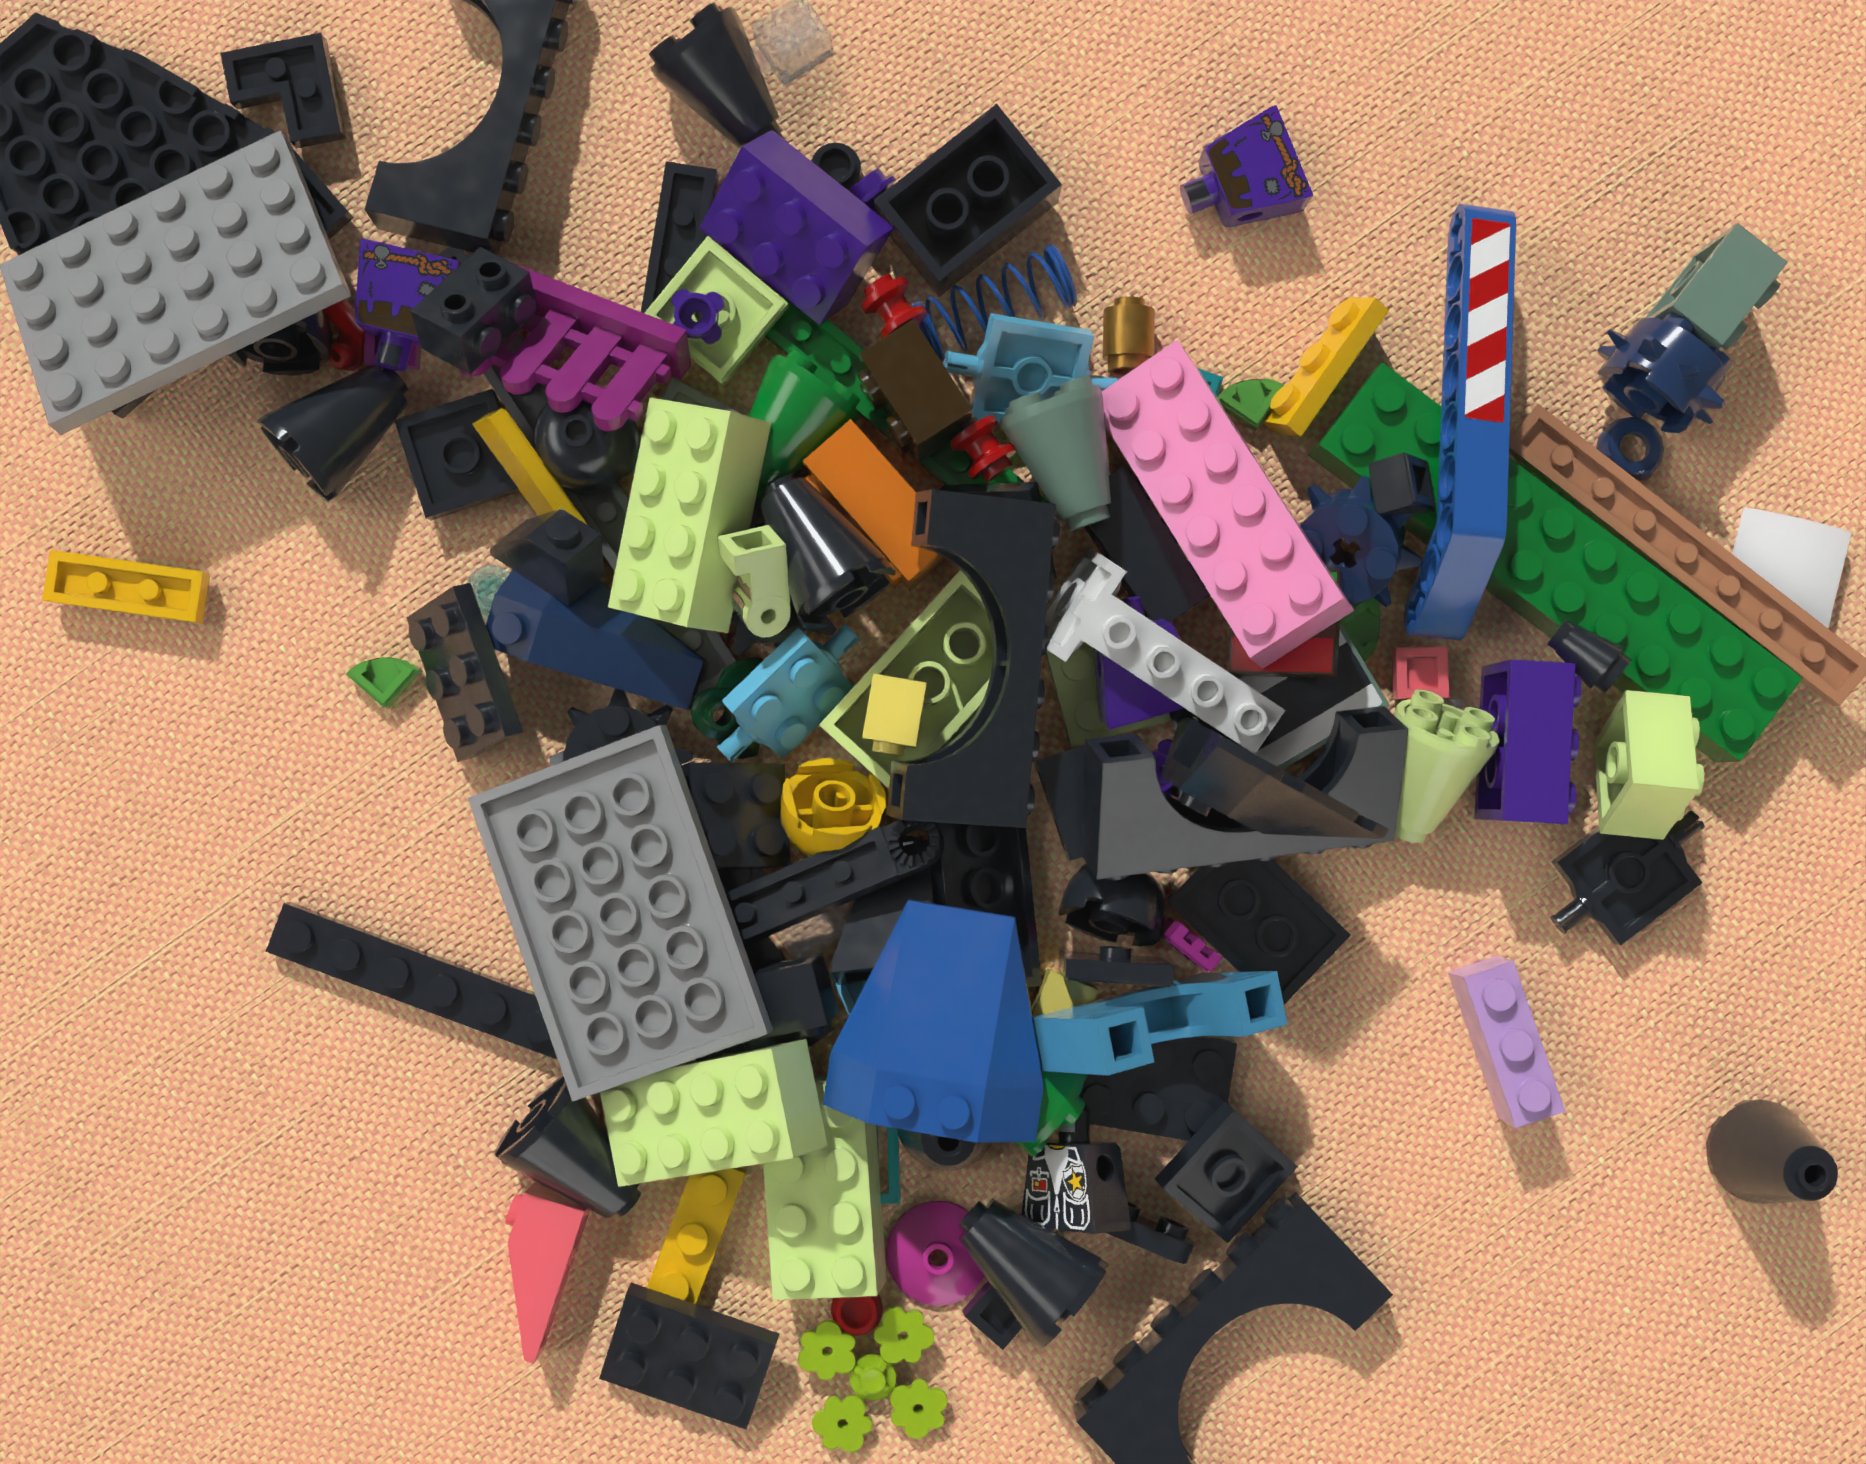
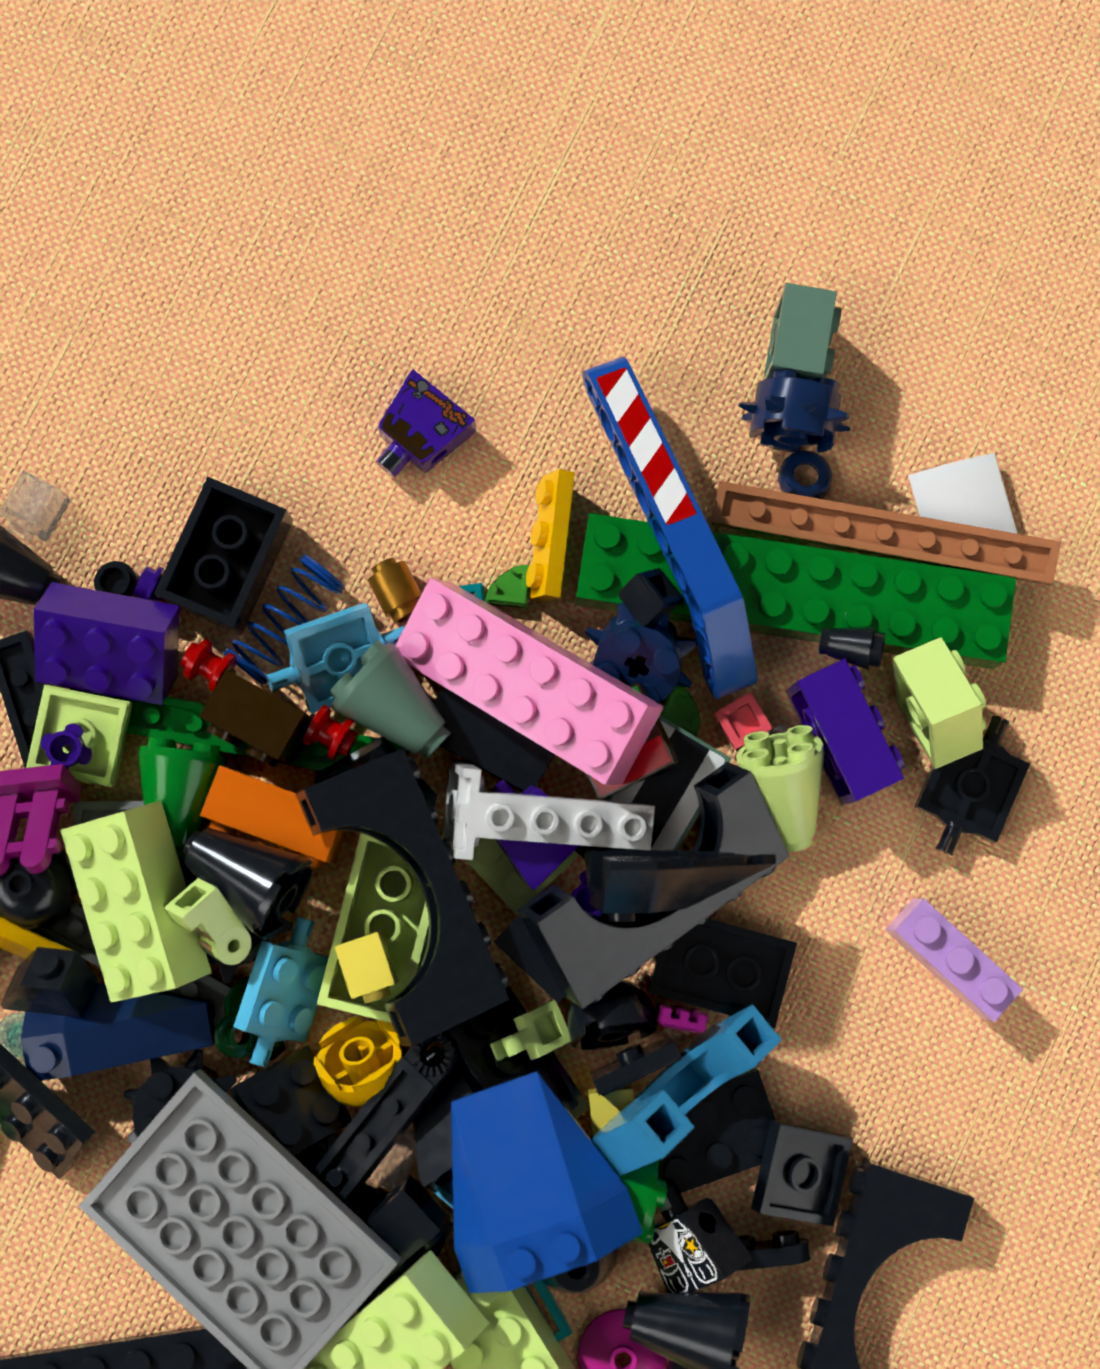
camera: 30 degrees left, 5 degrees down
none -> yellowish green plate [490,1000,570,1061]

